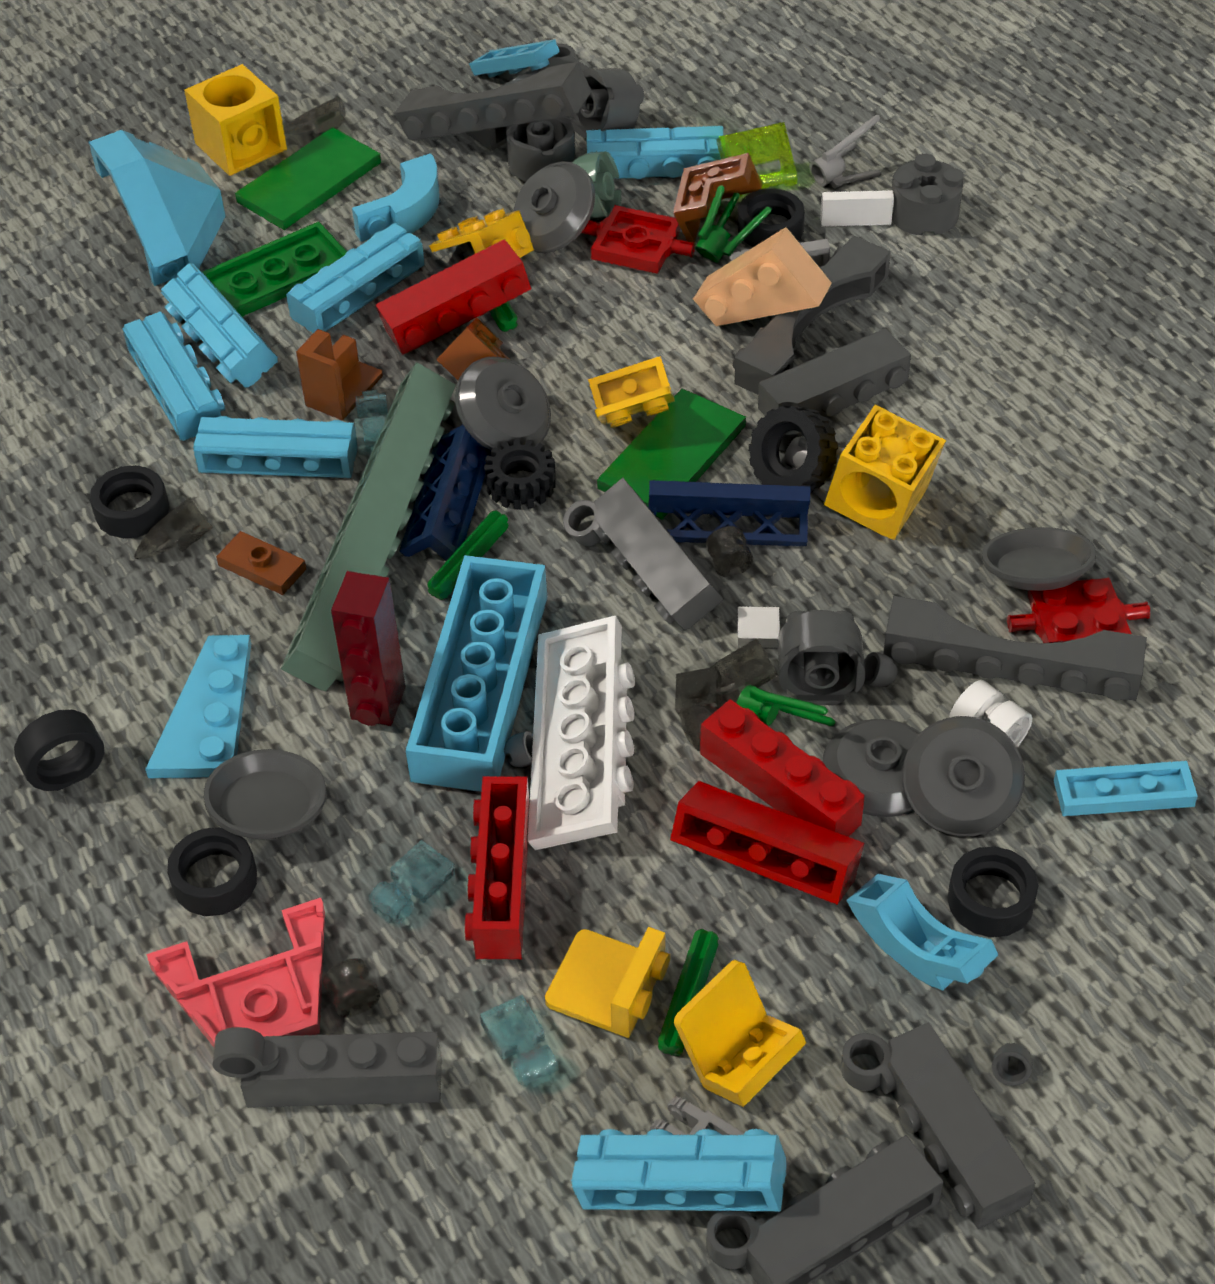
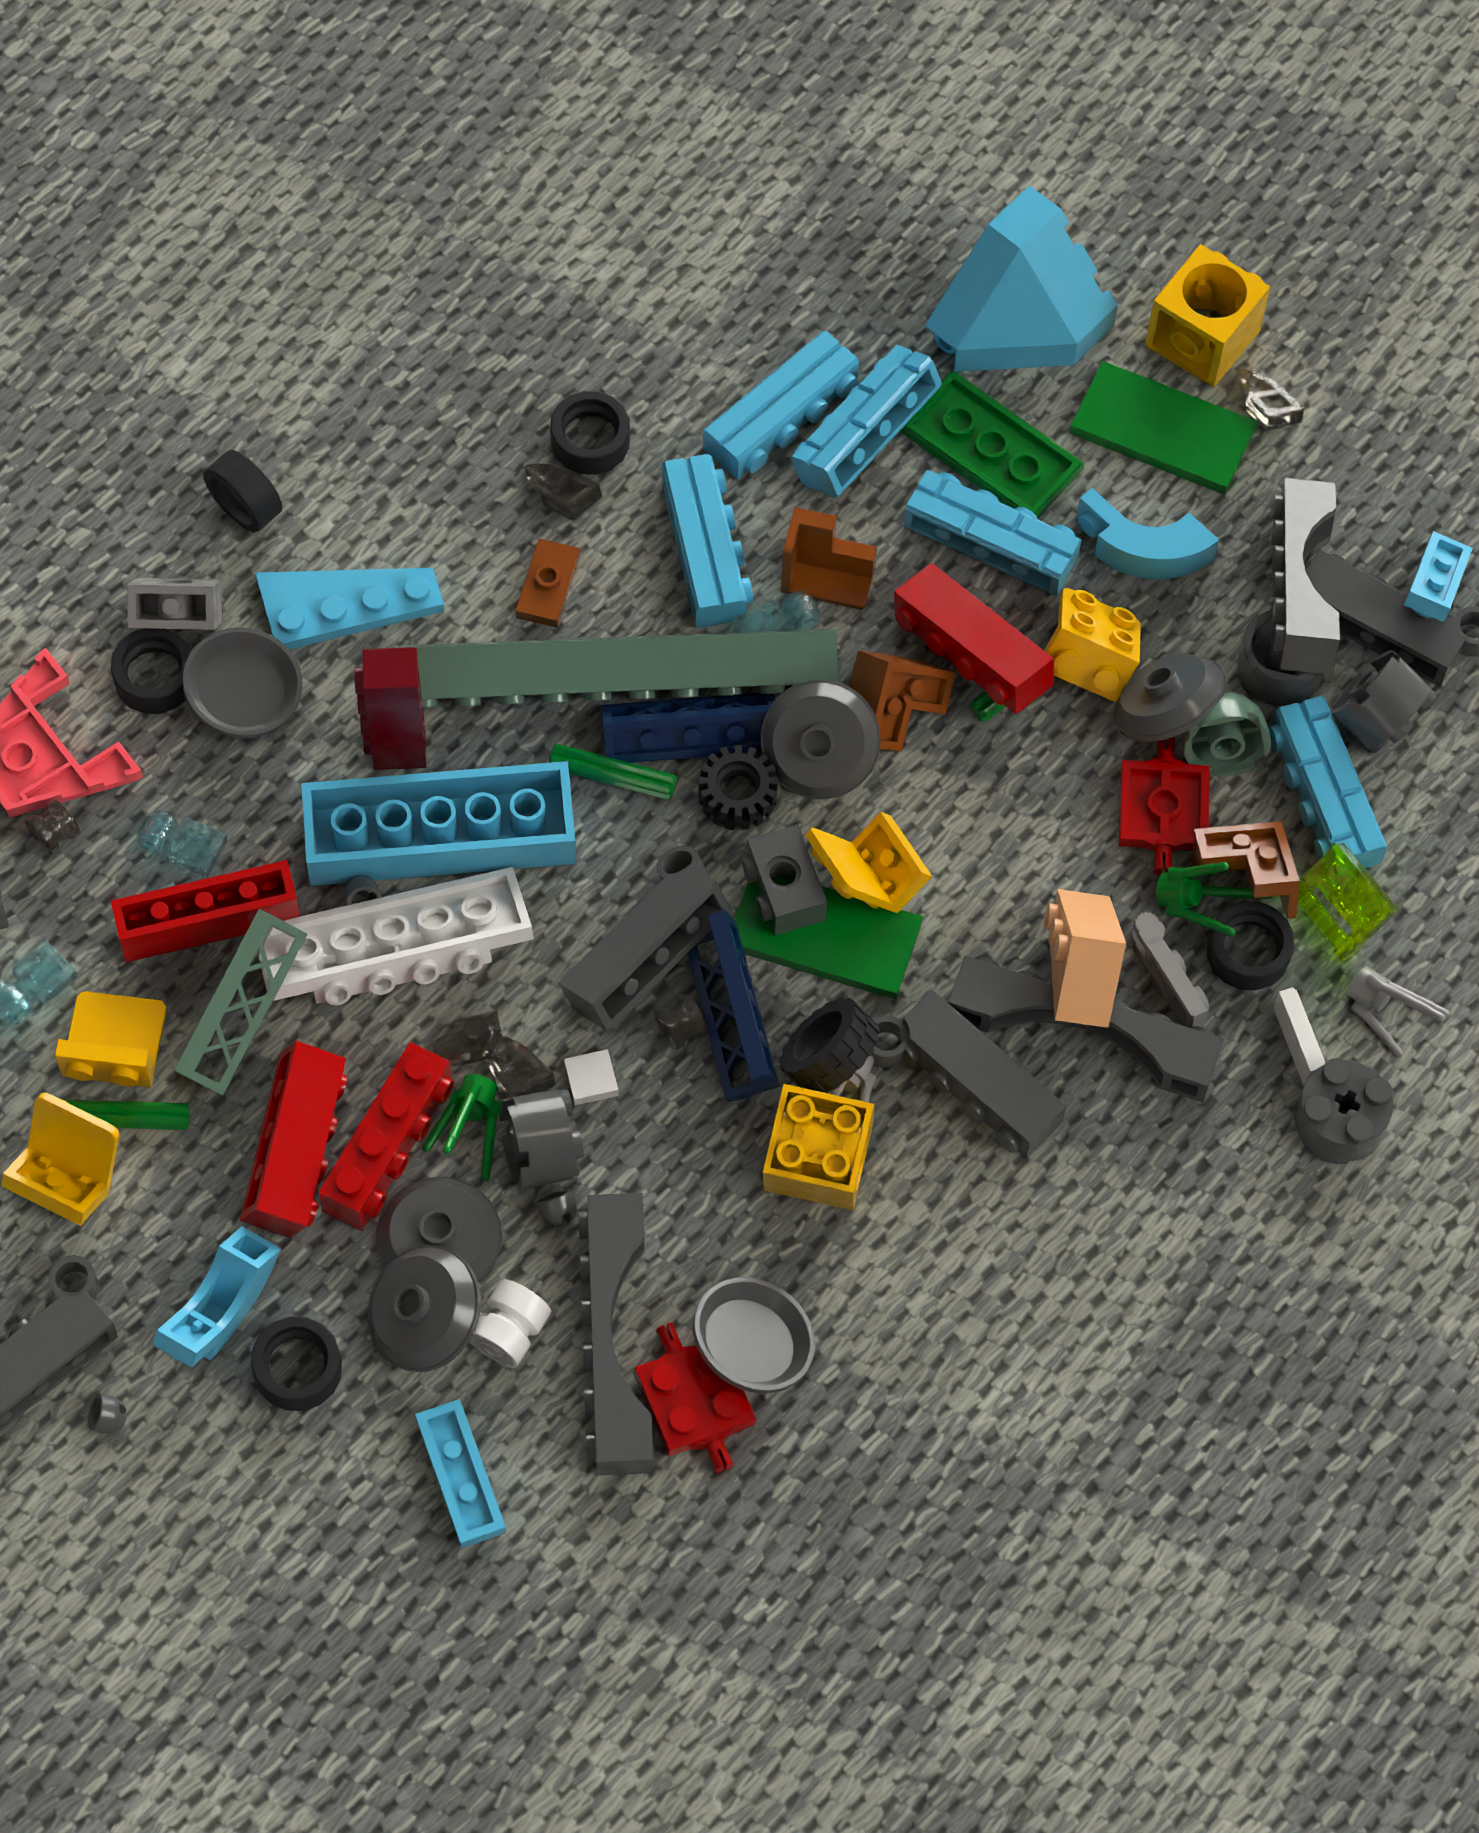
camera: 70 degrees right, 15 degrees up
none -> light grey brick [127,578,222,630]
none -> sand green fence [174,909,308,1096]
none -> dark grey brick [741,825,827,935]

